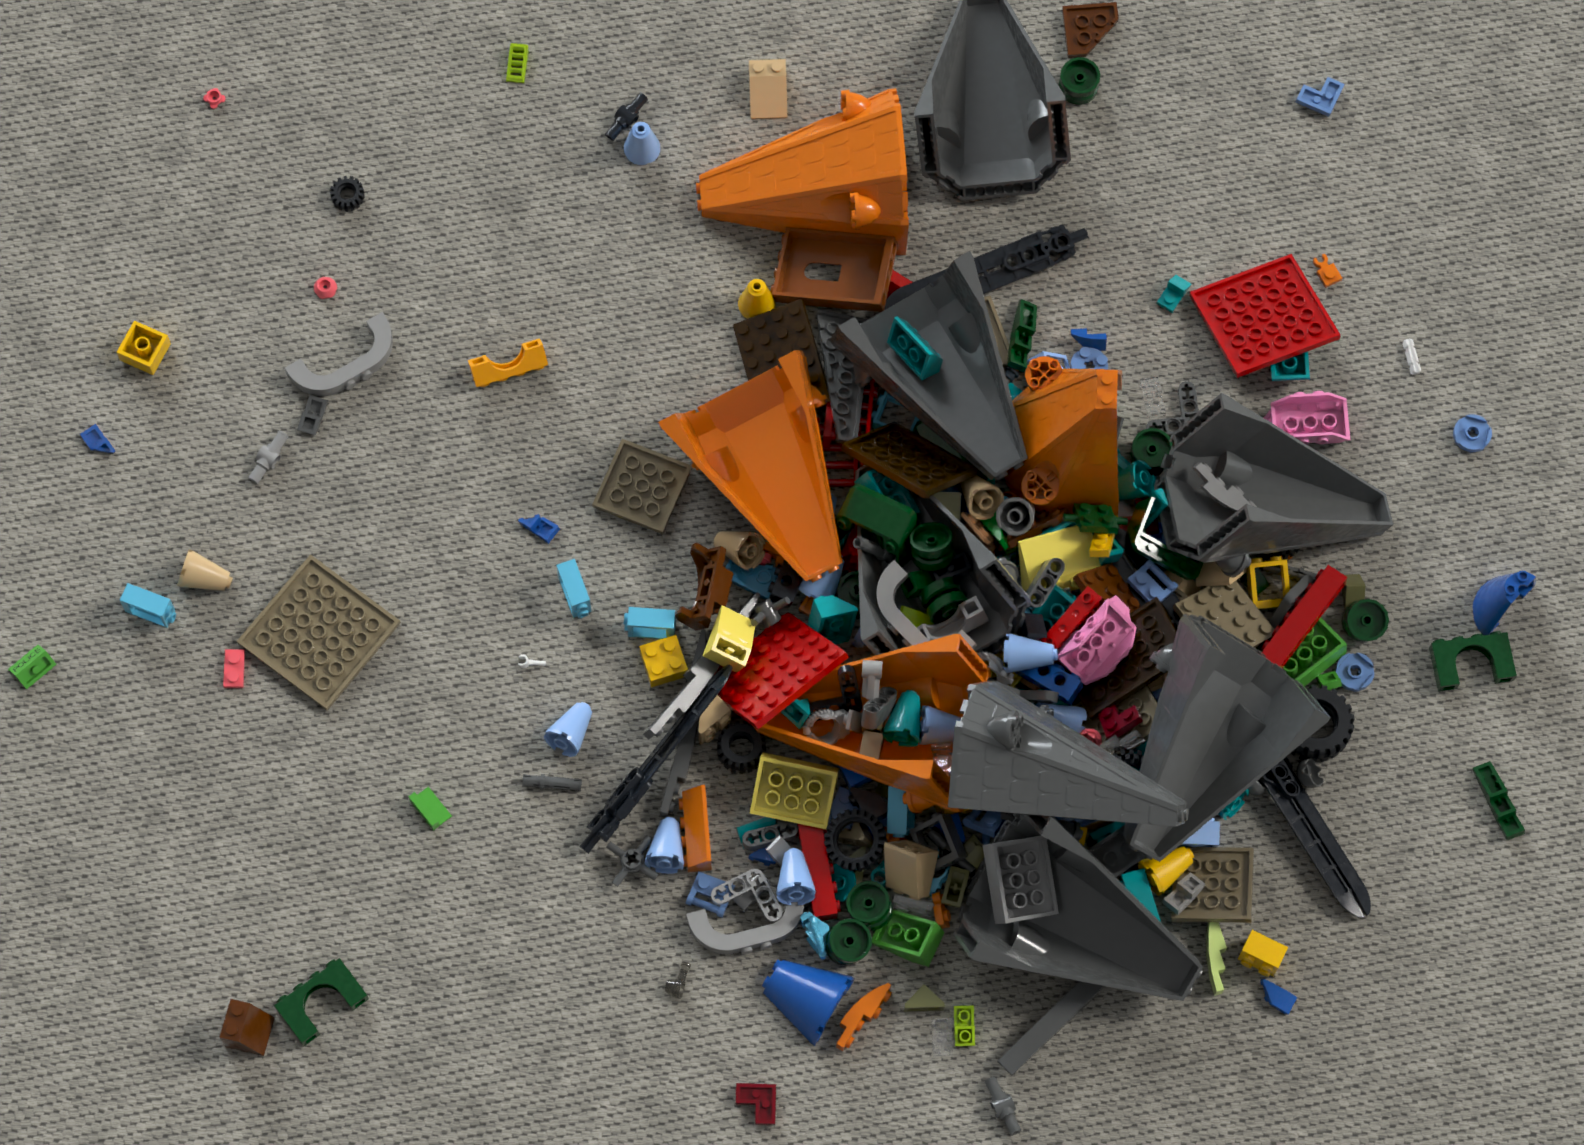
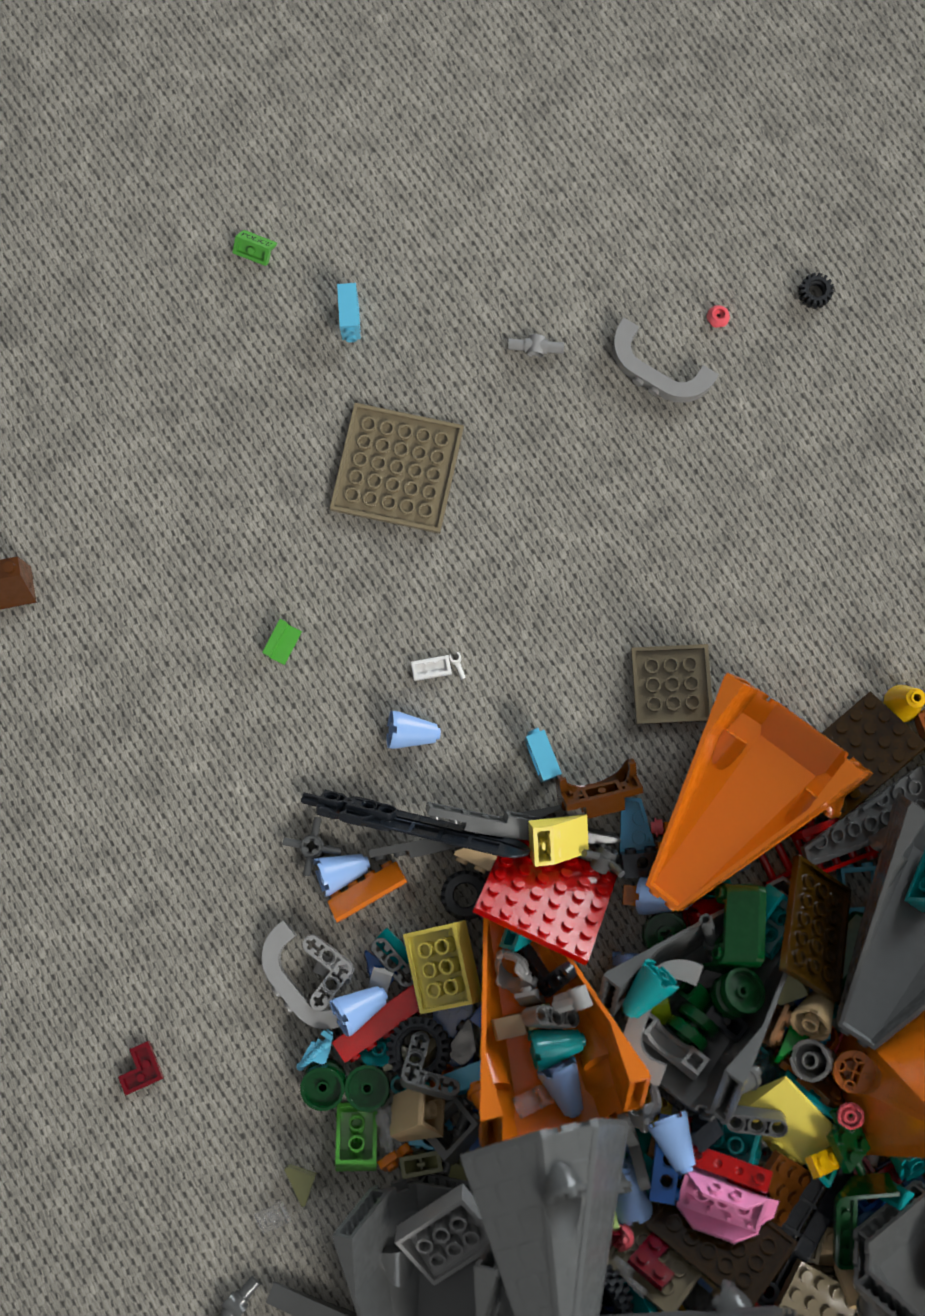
camera: 65 degrees right, 10 degrees up
blue slope [80,424,116,453] -> none
yellow brick [117,321,171,375] -> none
tan cone [177,550,233,591] -> none
coral plate [203,88,226,109] -> none
coral plate [223,649,245,688] -> none
dark green arch [274,958,369,1046] -> none
dark grey slope [297,395,329,435] -> none
light orange arch [468,338,548,387] -> none
blue slope [518,514,560,544] -> none
dark grey pin [522,774,582,791] -> none
medium azure window [557,559,591,618] -> none
yellow brick [639,635,688,688] -> none
clear smoke bar [665,962,691,999] -> none
medium blue plate [685,871,735,918] -> none
tan cone [714,531,765,570] -> none
blue cone [762,960,855,1046] -> none
teal slope [807,595,858,645] -> none
orange slope [836,983,892,1051] -> none
lime slope [953,1005,975,1046] -> none
medium blue plate [1126,560,1179,602] -> none
none -> dark grey beam [400,1031,460,1100]
none -> white plate [411,655,452,681]
none -> teal cone [622,959,679,1018]
none -> coral plate [837,1102,864,1130]

